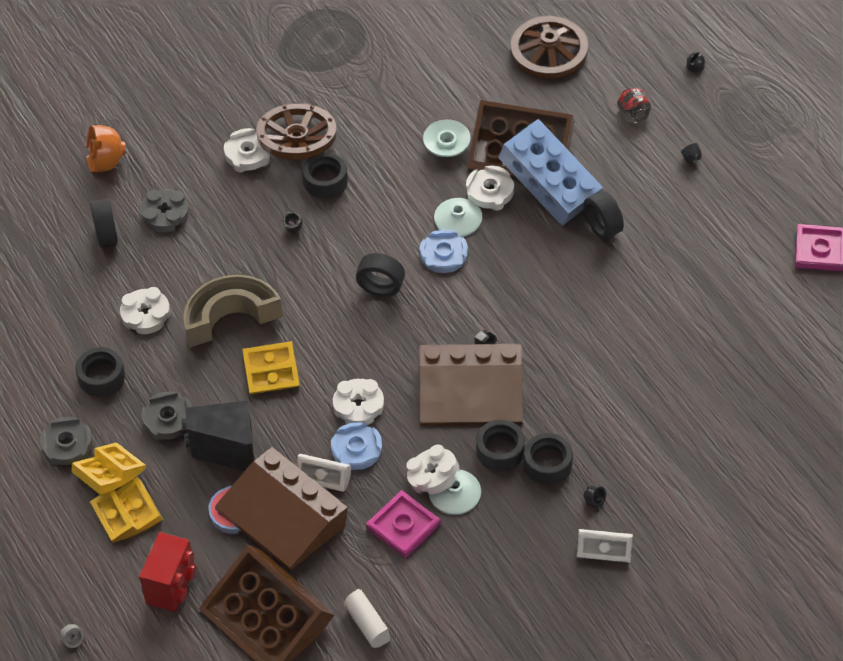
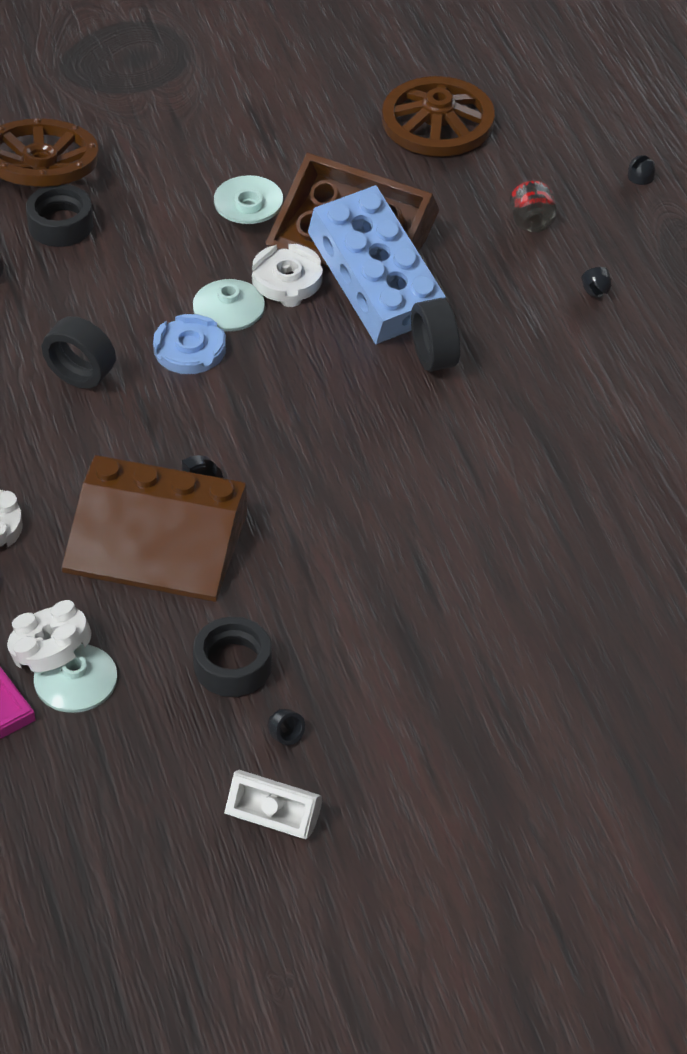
camera: 10 degrees right, 5 degrees down
black tyre [476,420,525,471] -> none

